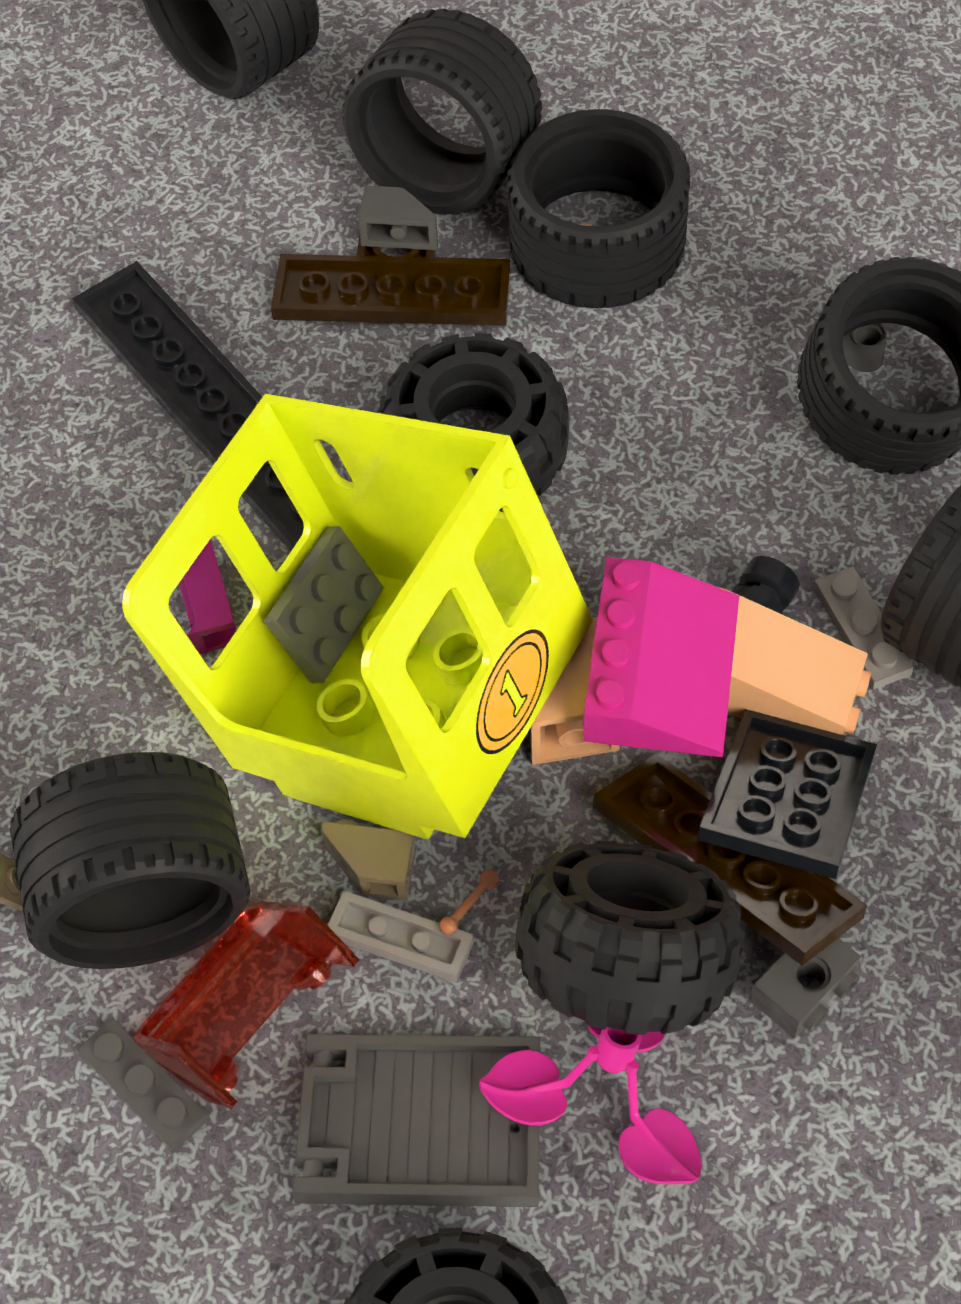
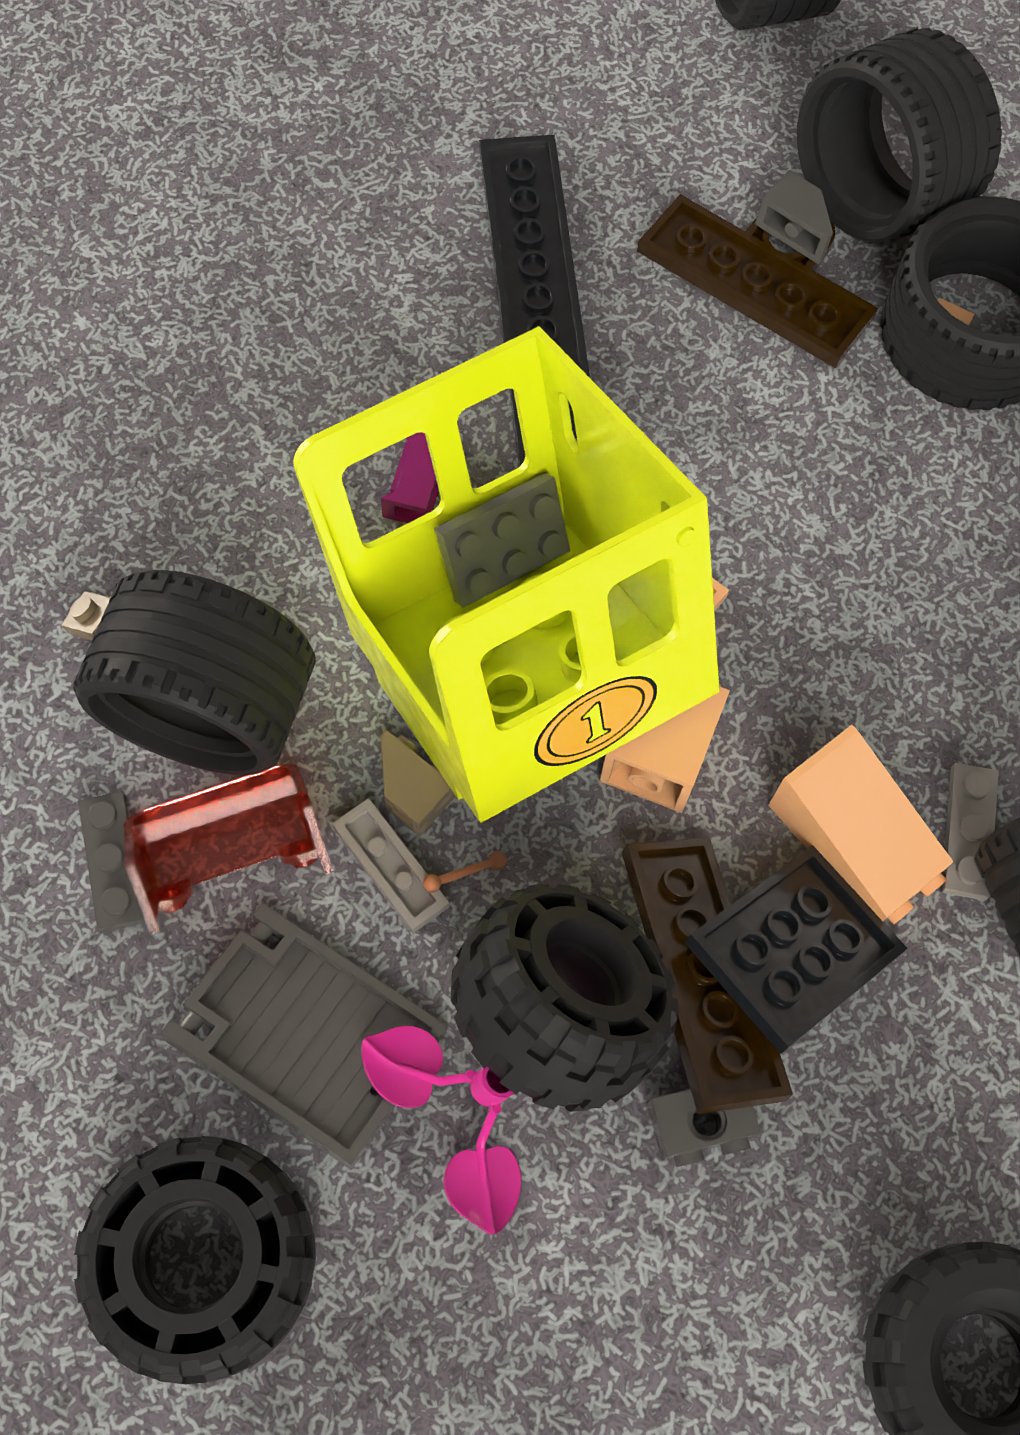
camera: 25 degrees right, 10 degrees up
black tyre [379,332,569,512] -> none
dark pink slope [583,557,739,757] -> none
black wheel [731,556,800,615] -> none

